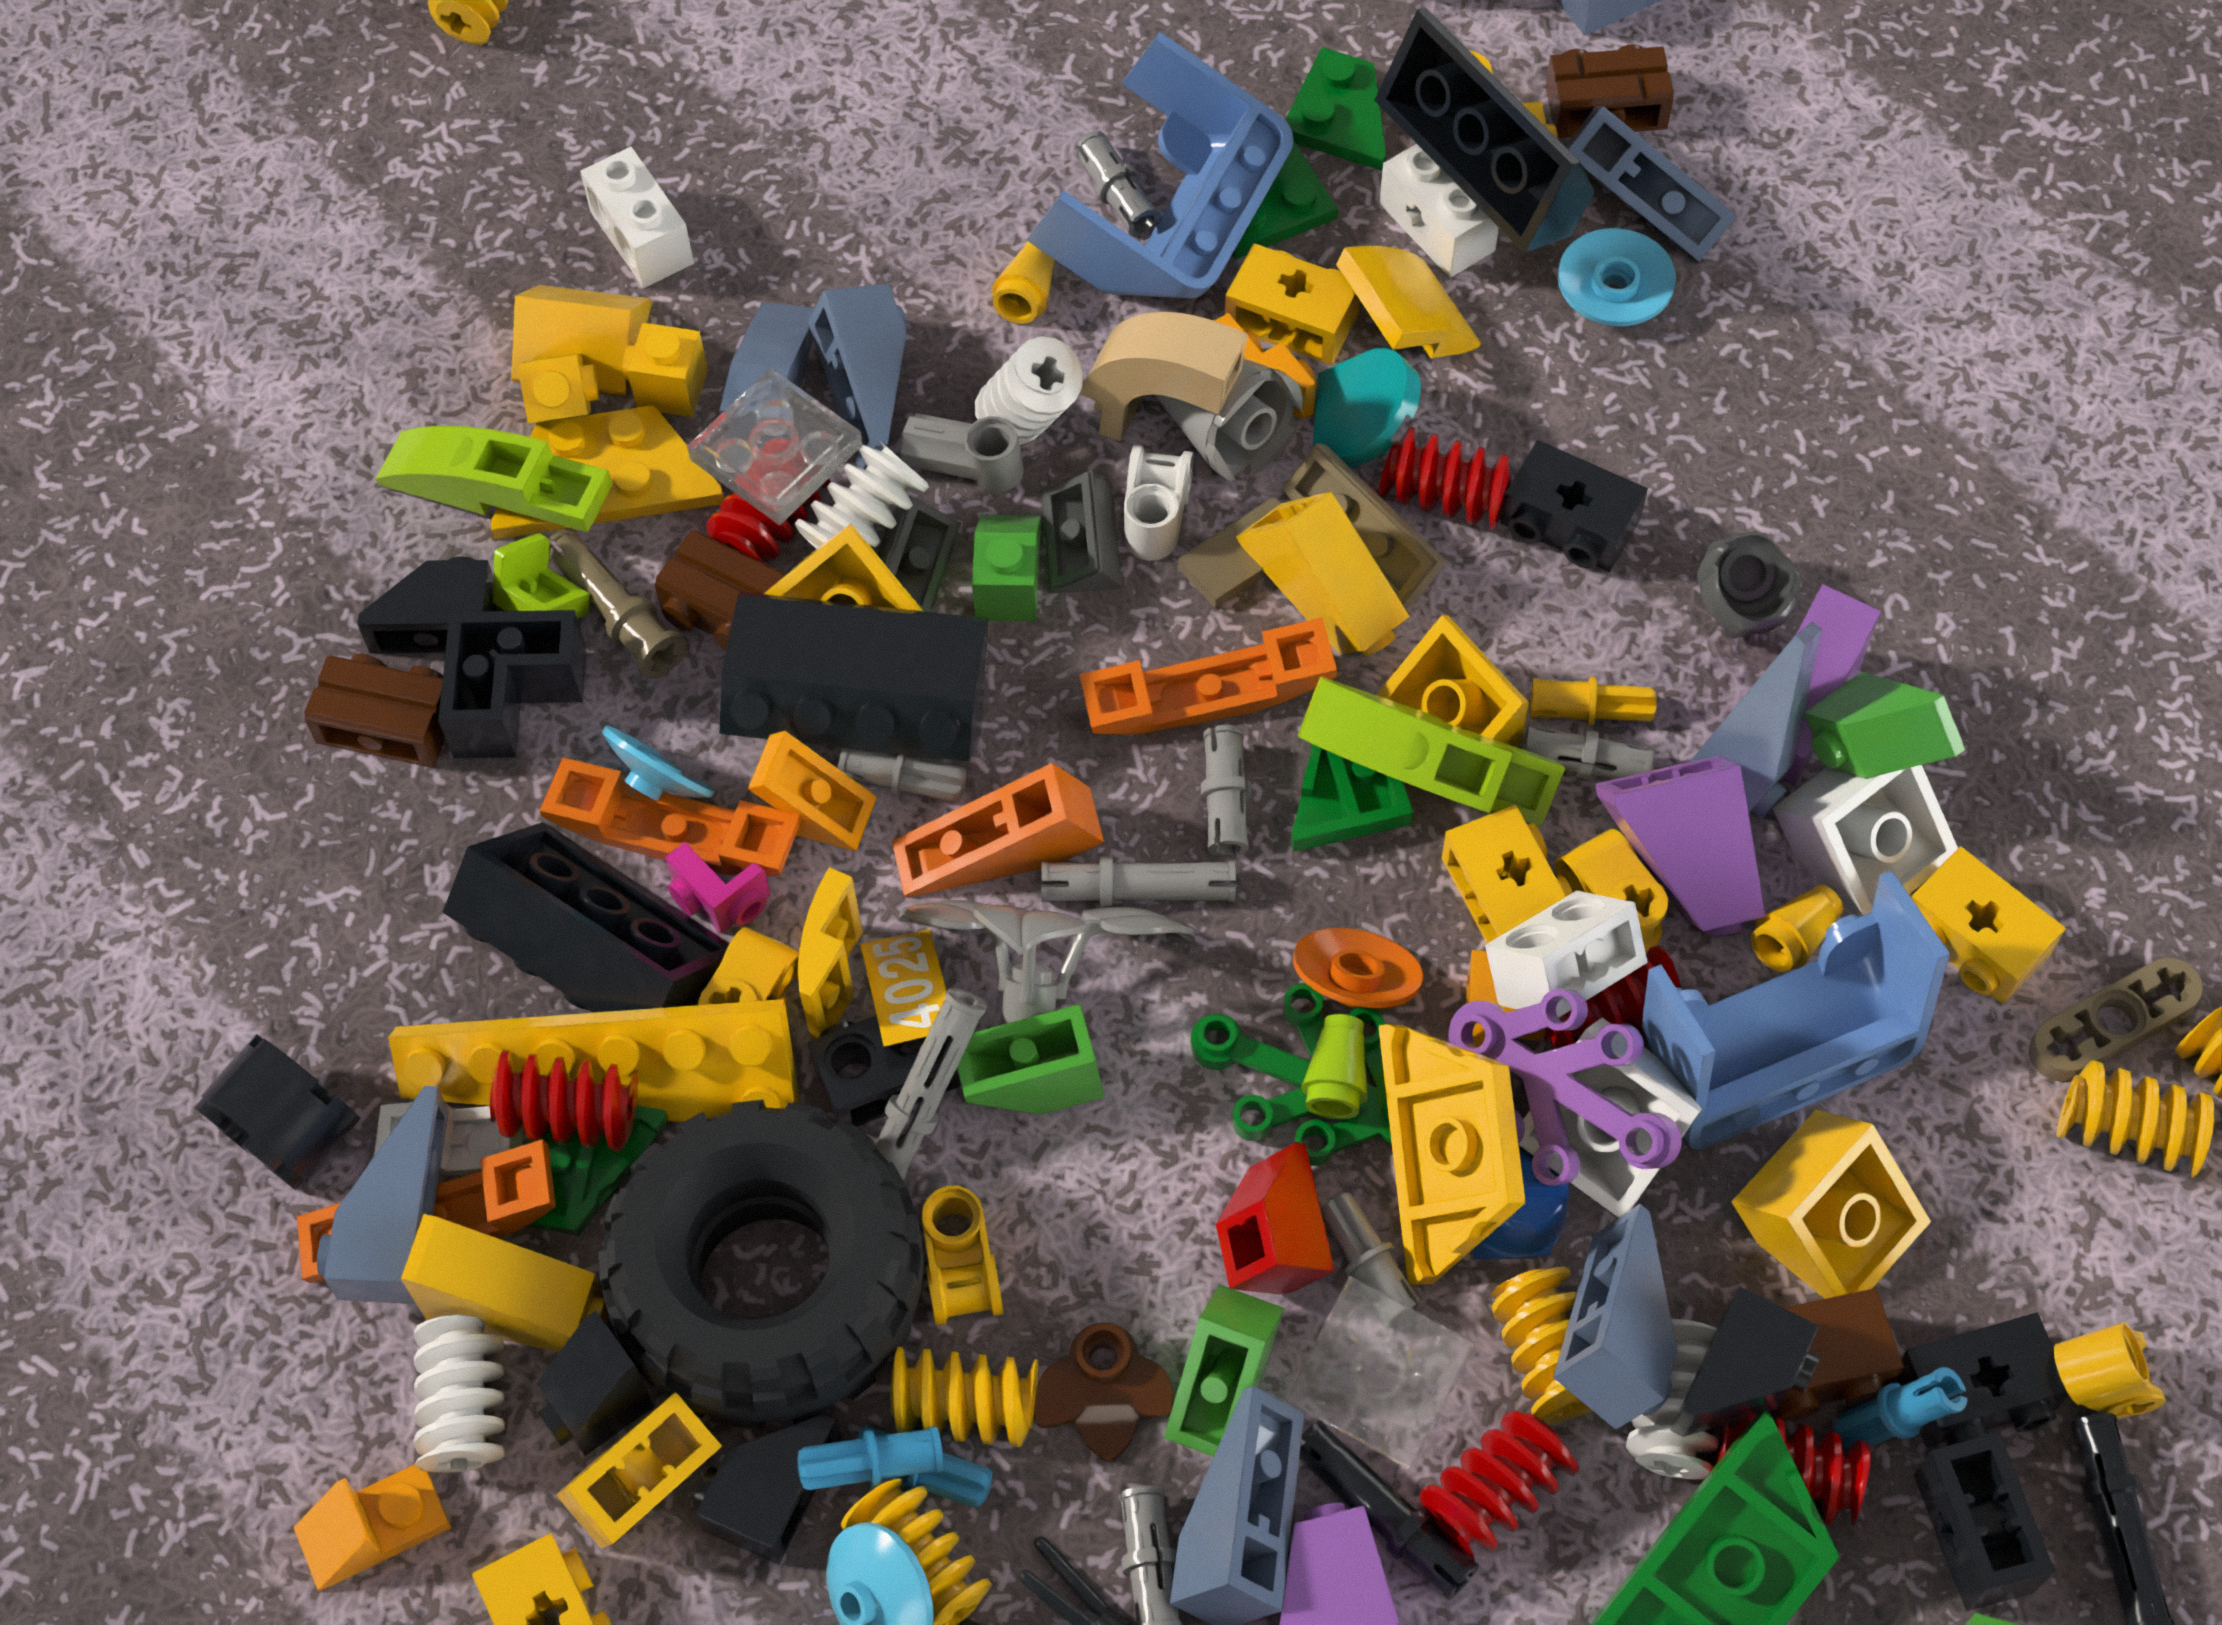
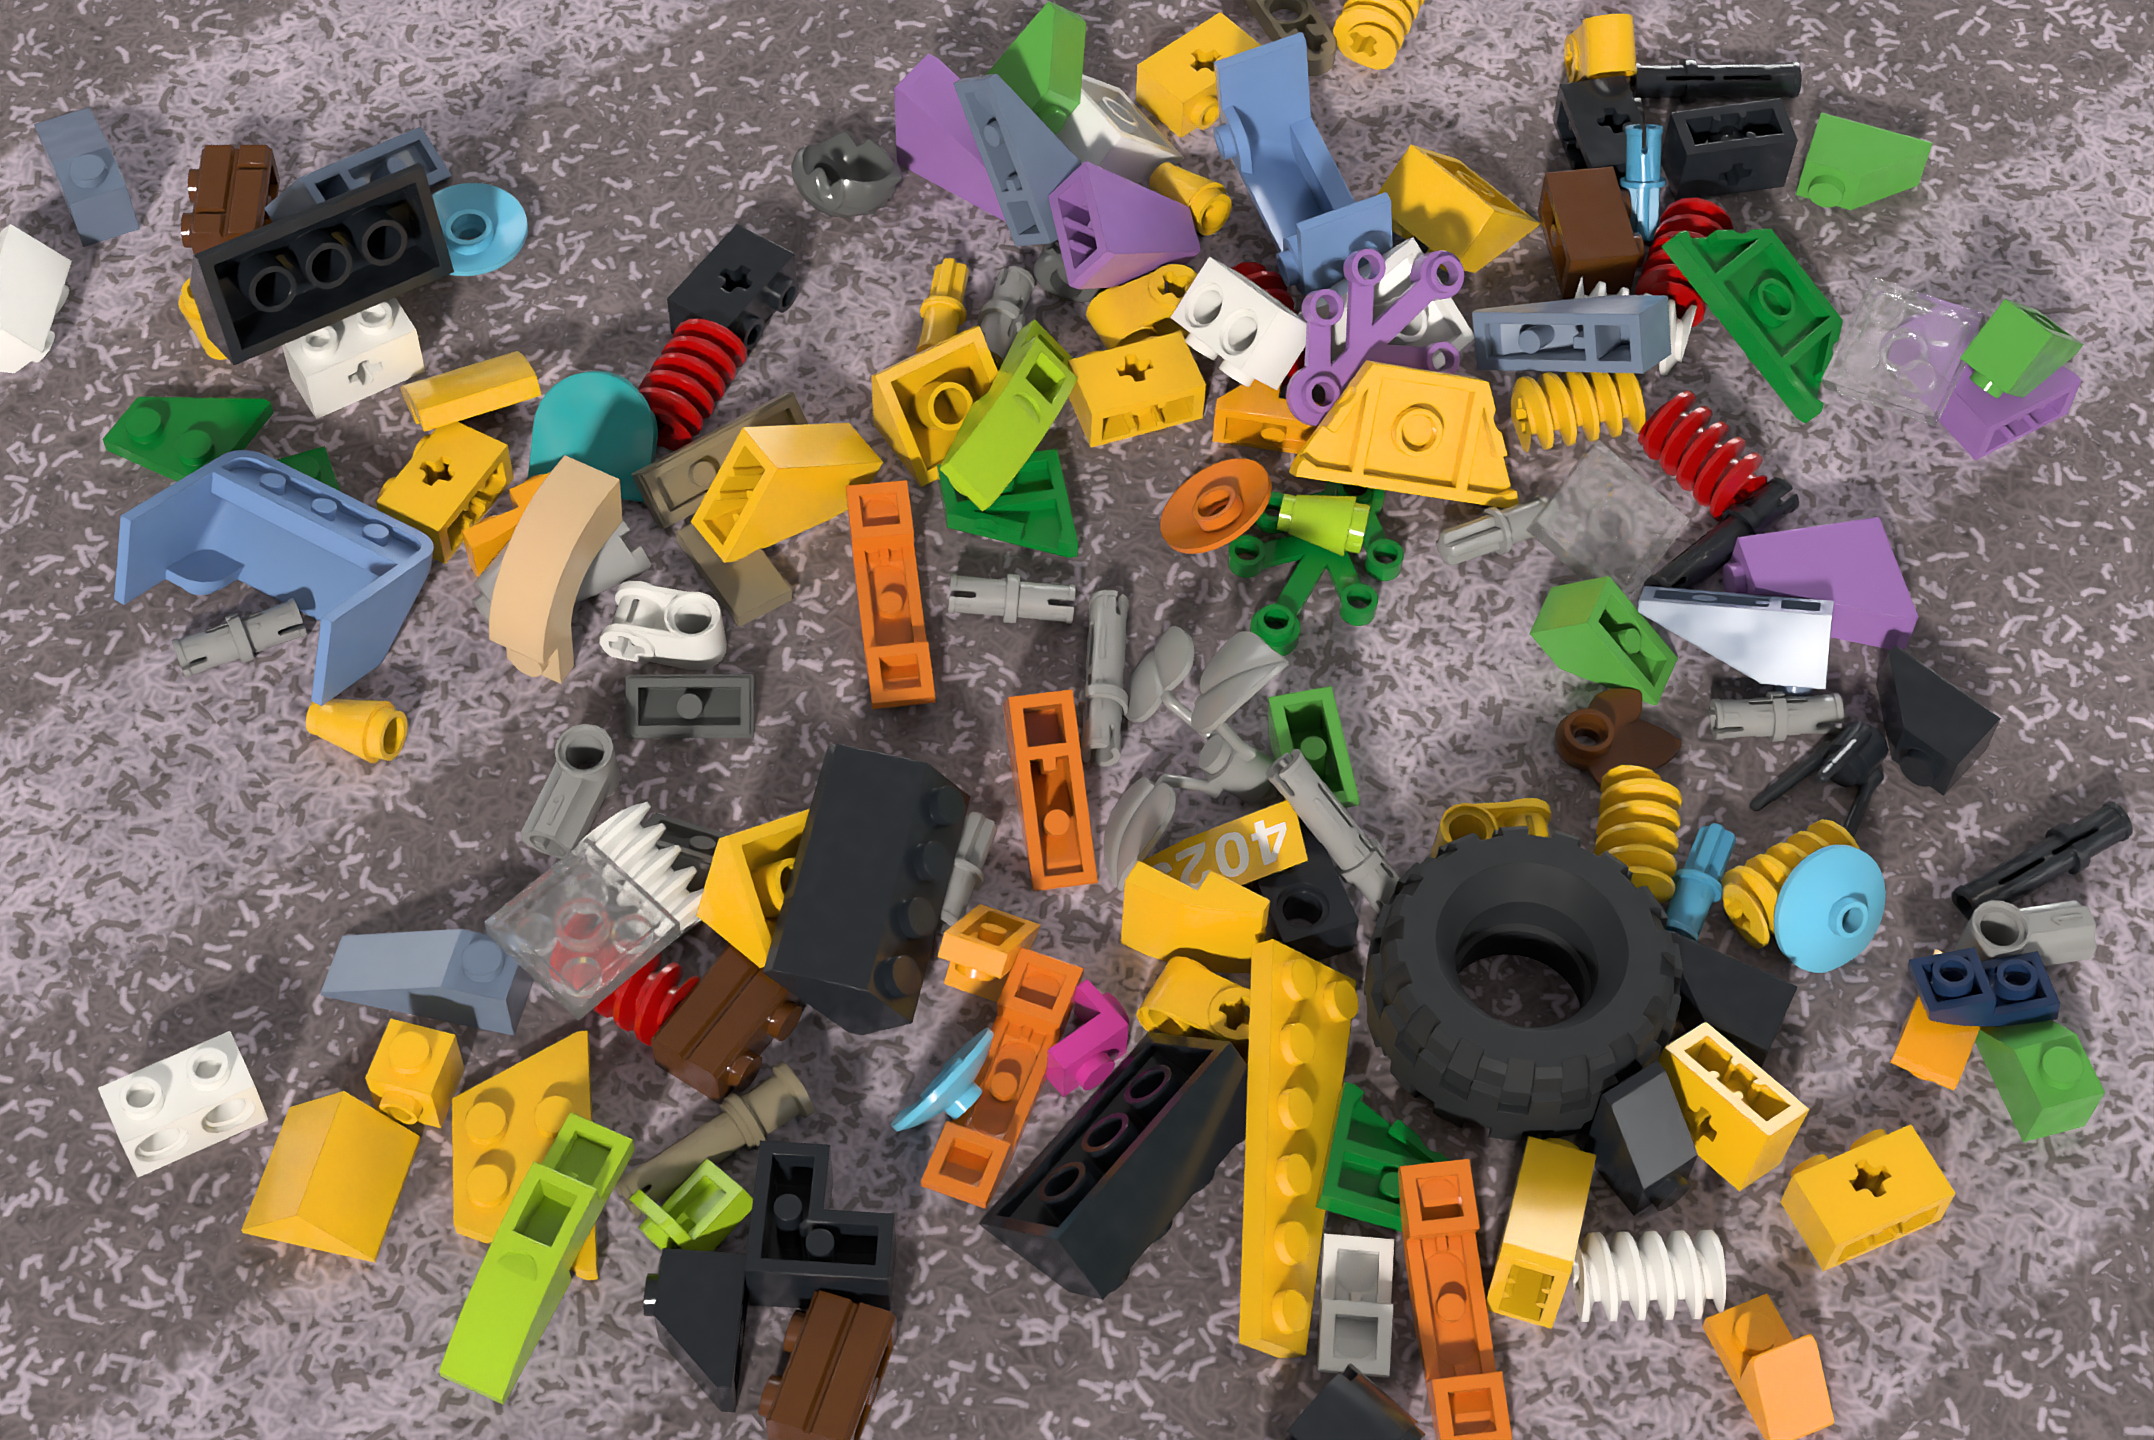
camera: 90 degrees left, 5 degrees down
sand blue slope [317,1086,449,1304] -> none
red piece [489,1050,639,1152] -> none
yellow brick [517,353,599,424] -> none
dark azure axle [797,1426,943,1490] -> none
sand blue slope [808,283,907,470] -> none
bright green slope [972,514,1041,621] -> none
white piece [975,336,1083,445] -> none
red slope [1216,1142,1335,1295] -> none
black slope [1670,1287,1821,1437] -> none

